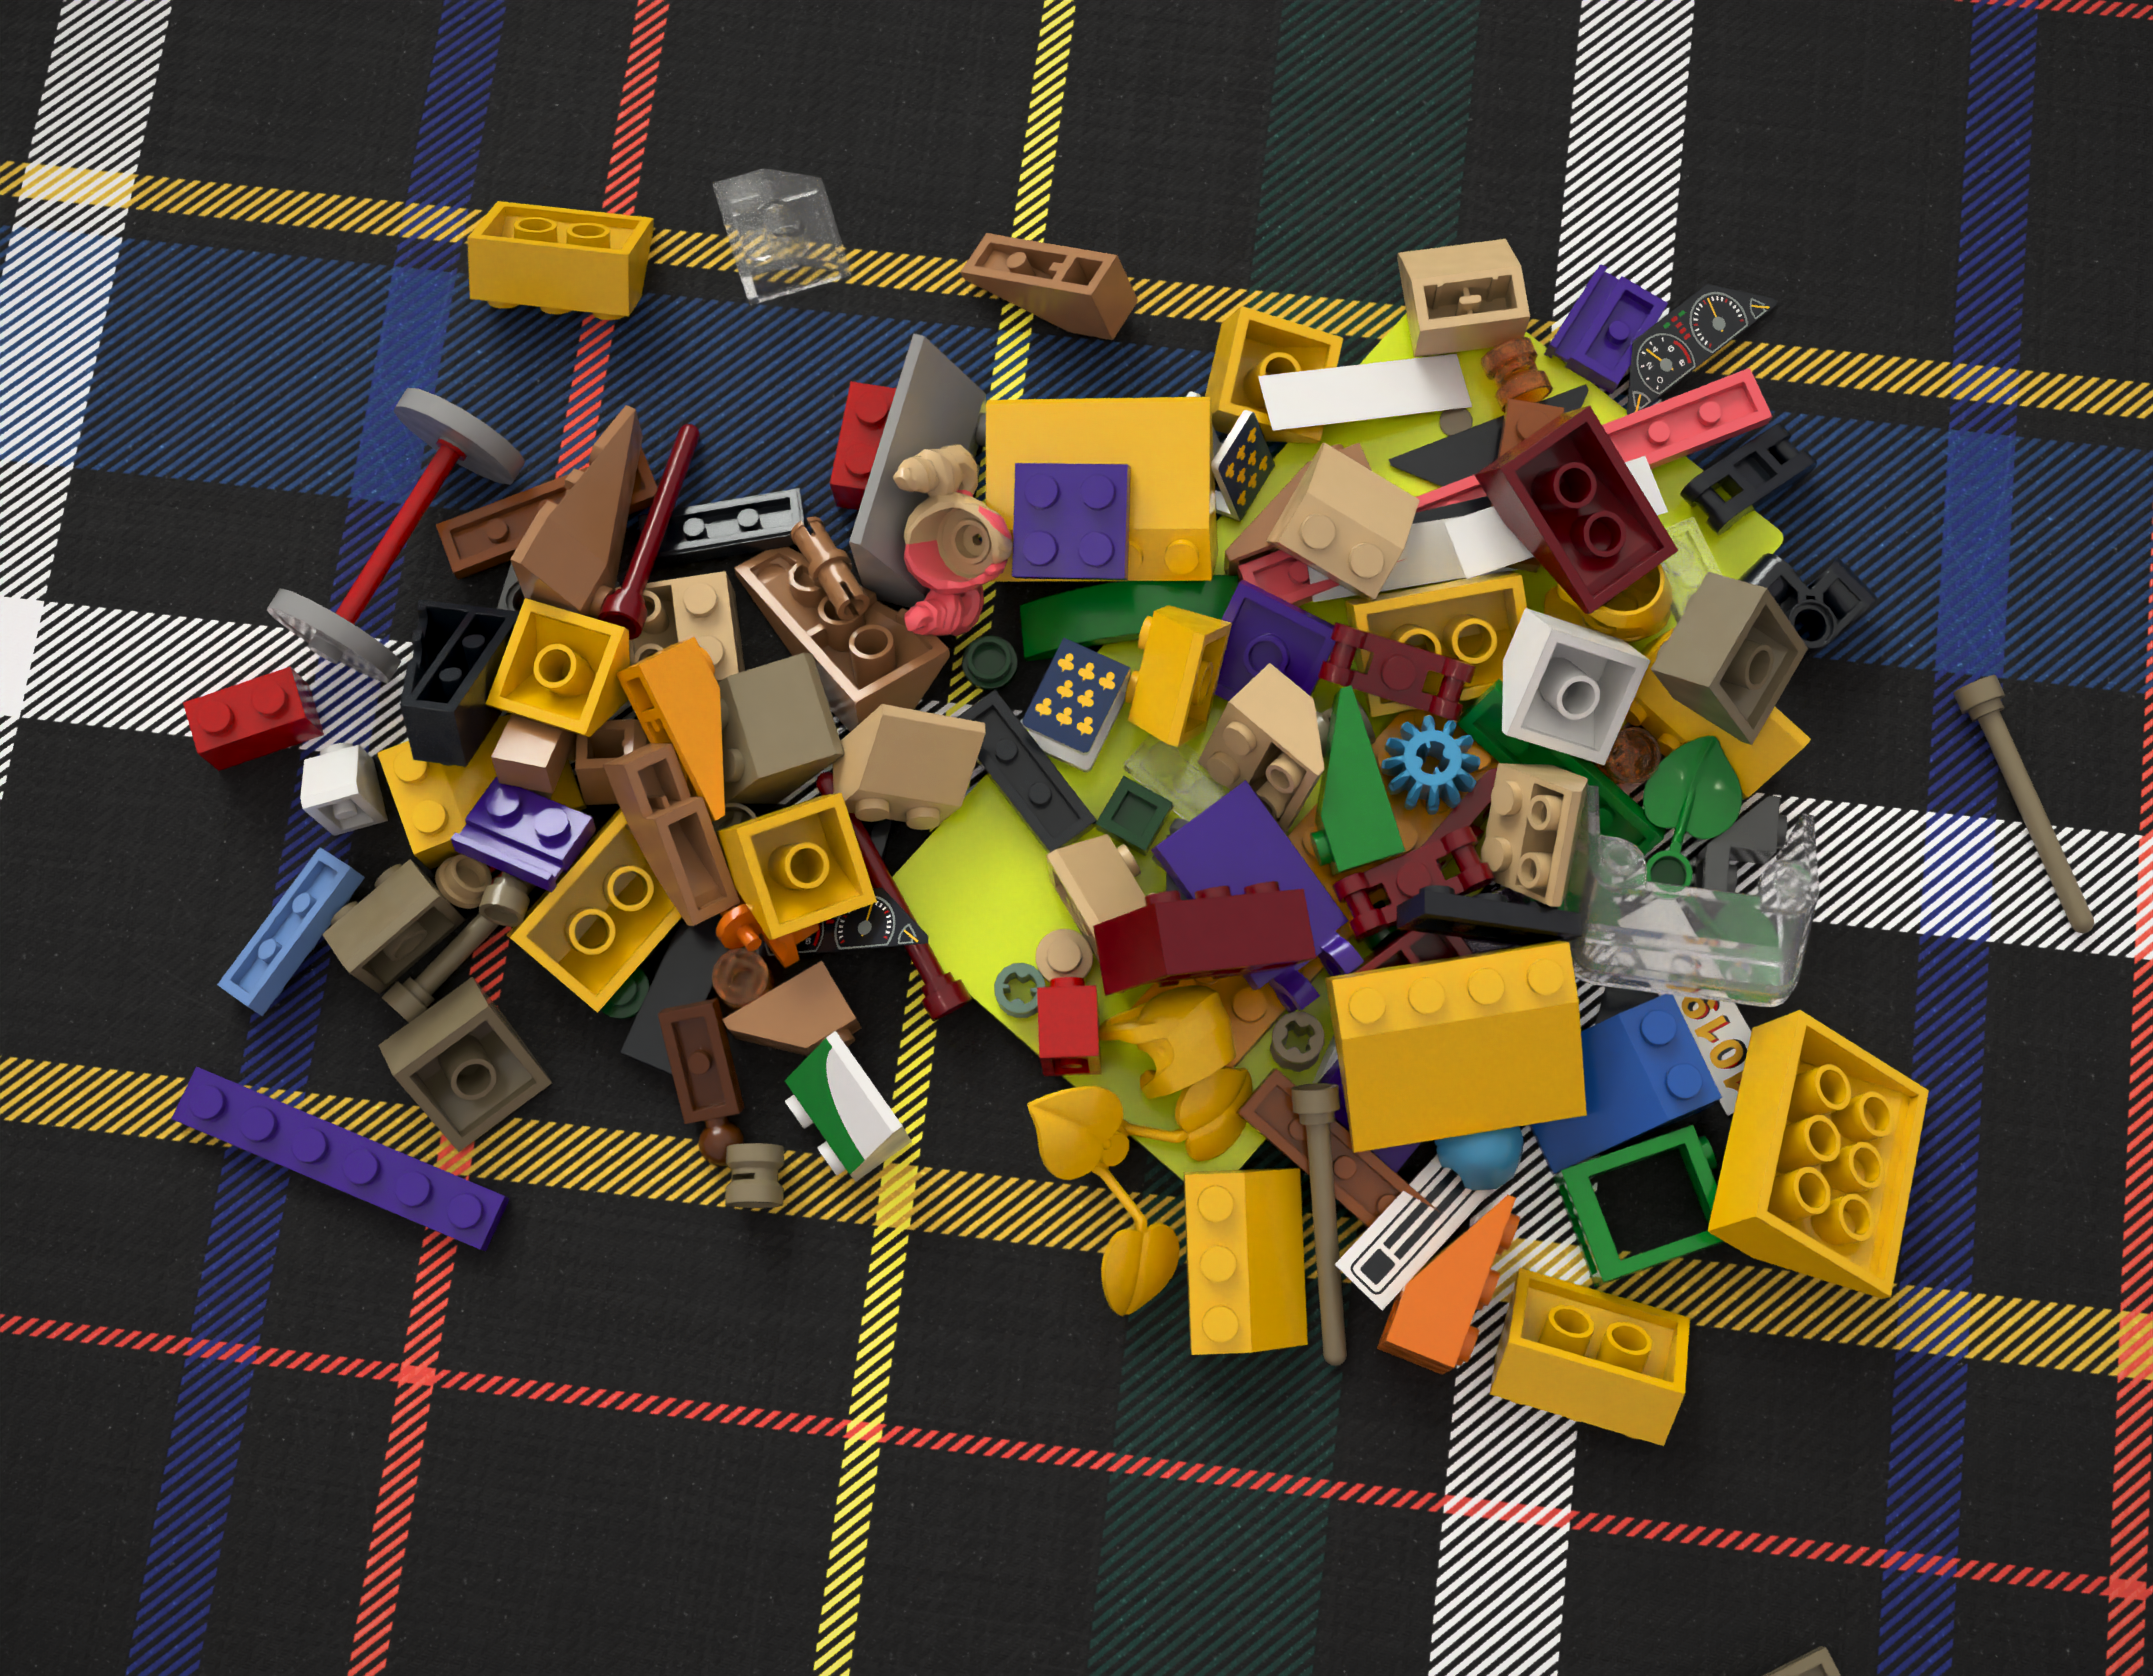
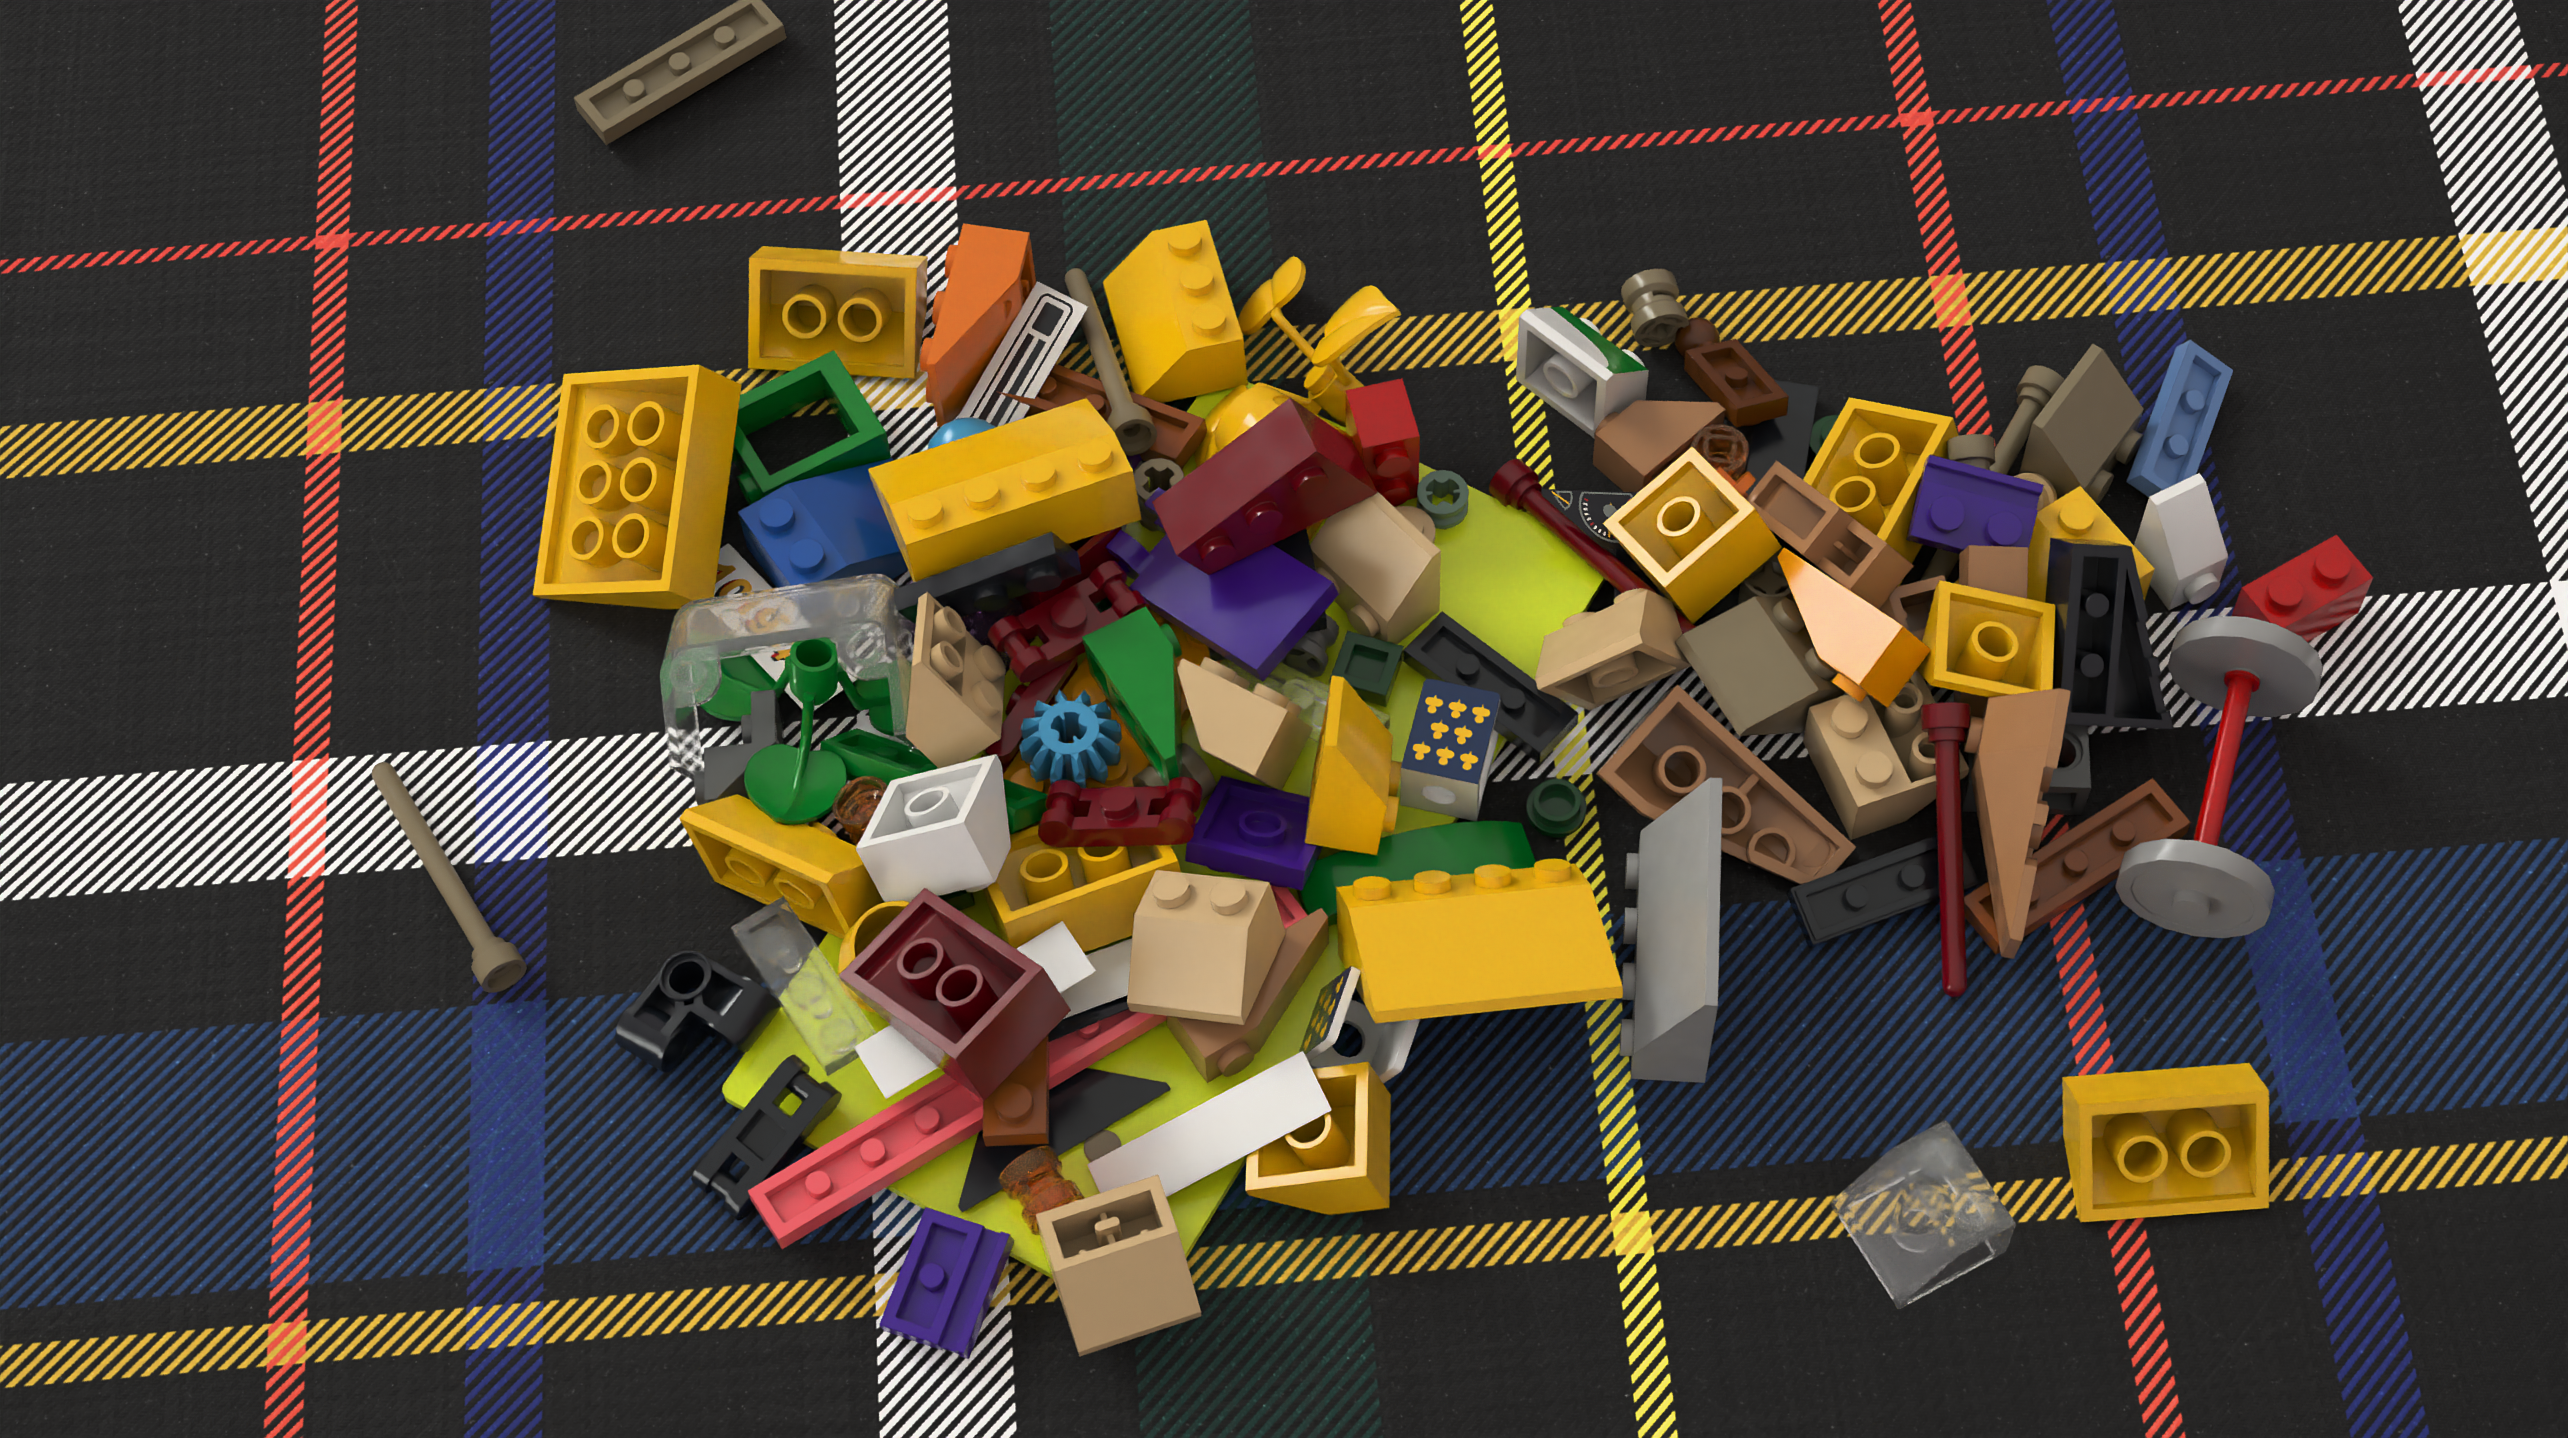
camera: 165 degrees right, 15 degrees down
dark purple plate [171,1067,510,1252] -> none
dark tan slope [378,977,552,1152] -> none
medium nougat pin [790,517,870,620] -> none
red brick [830,381,897,510] -> none
tan hair [893,444,1013,636] -> none
medium nougat slope [961,233,1138,340] -> none
dark purple plate [1012,463,1131,580] -> none
black sticker [1627,284,1778,415] -> none
dark tan slope [1651,572,1808,745] -> none

